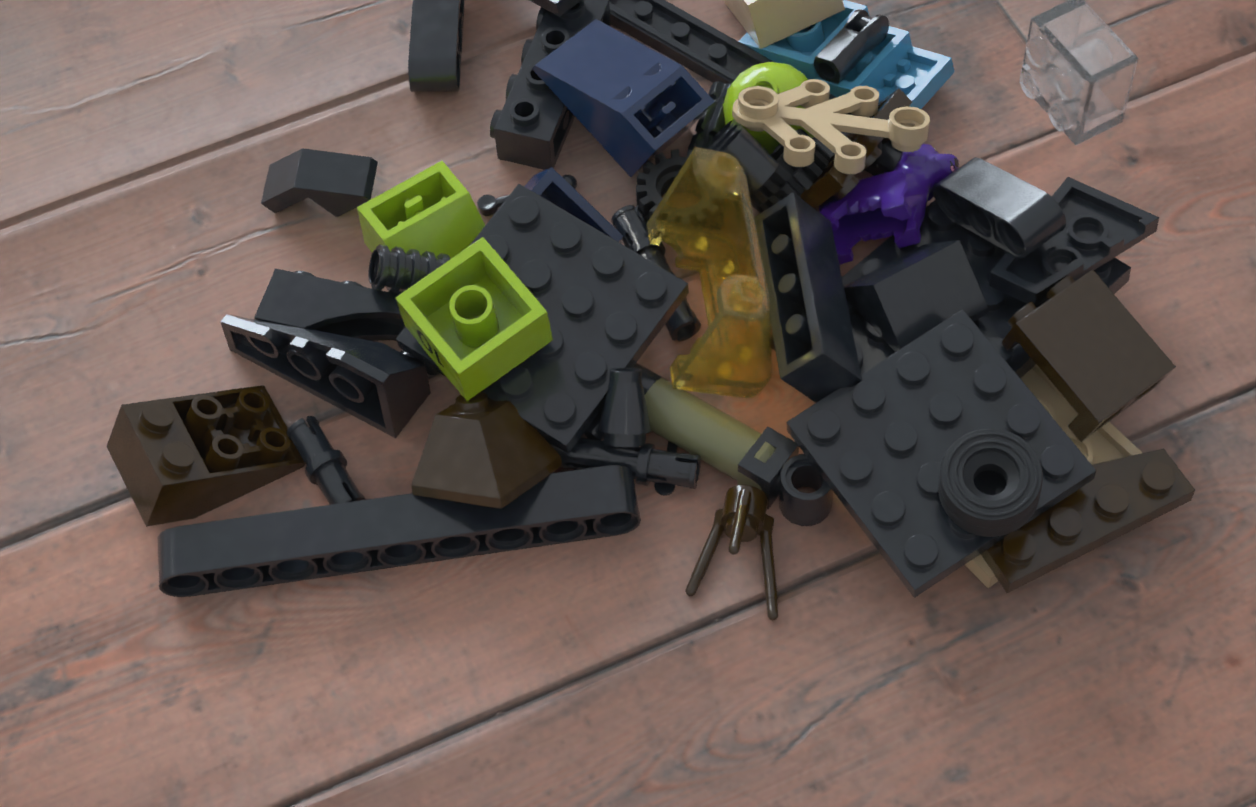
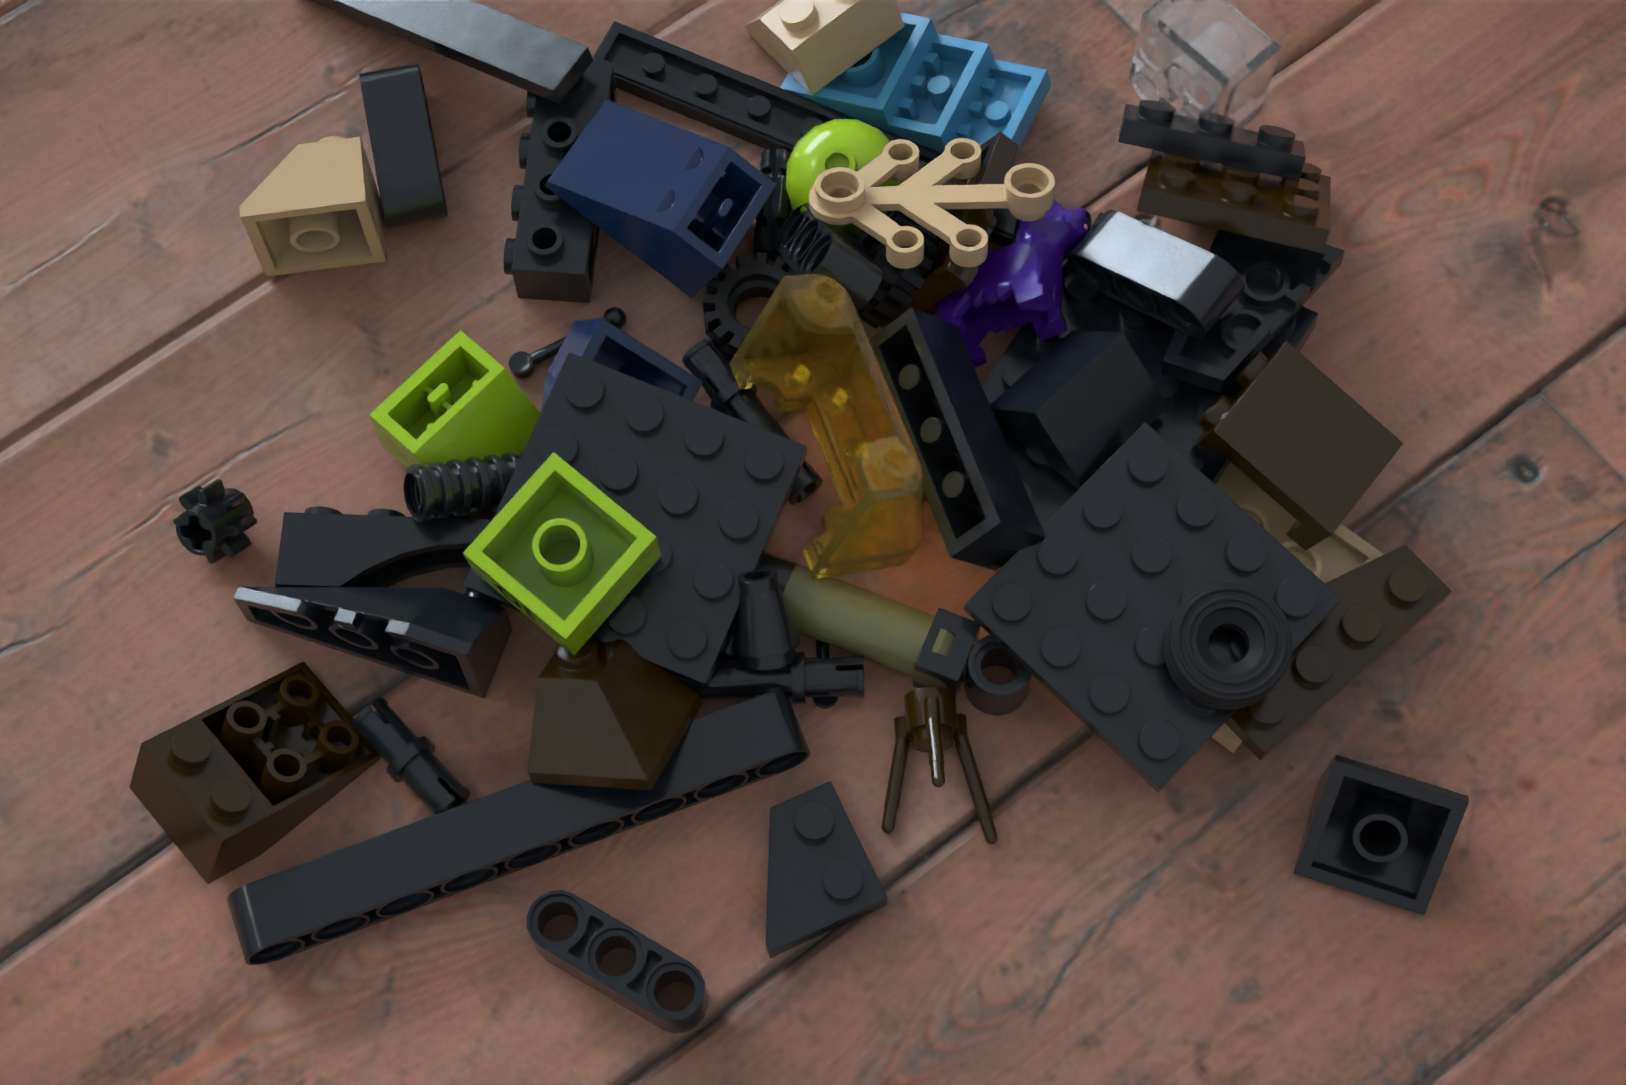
camera: 15 degrees left, 10 degrees up
black slope [261,148,378,217] -> none
black bar [814,9,889,84] -> none
none -> black gear [173,479,257,564]
none -> tan slope [239,136,386,277]
none -> black beam [527,890,708,1033]
none -> black wing [766,781,888,958]
none -> black plate [1118,100,1306,181]
none -> dark brown plate [1137,149,1331,254]
none -> black slope [1294,754,1469,915]

